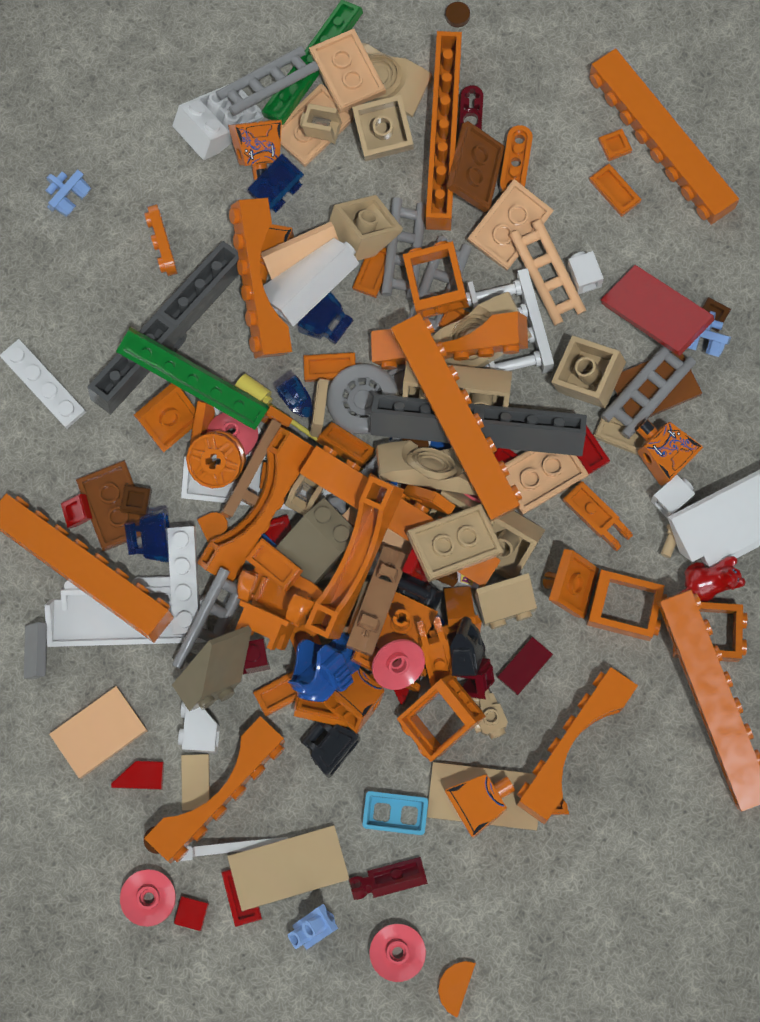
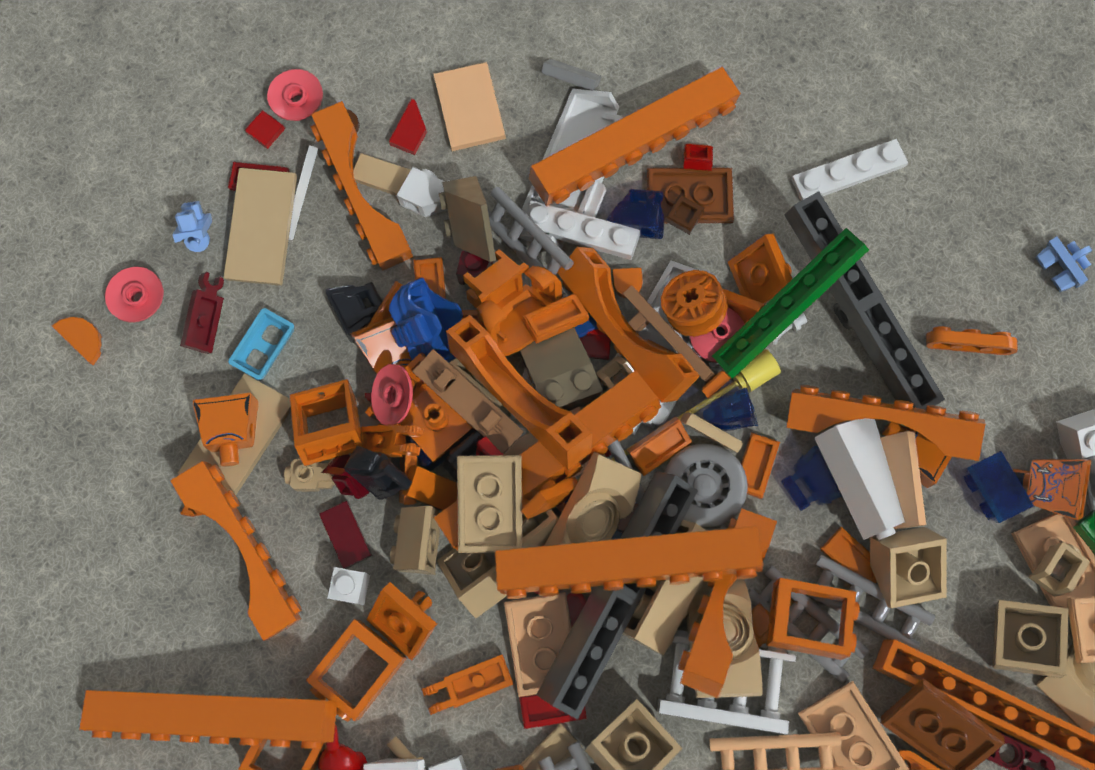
camera: 110 degrees right, 0 degrees up
none -> white brick [327,567,370,605]

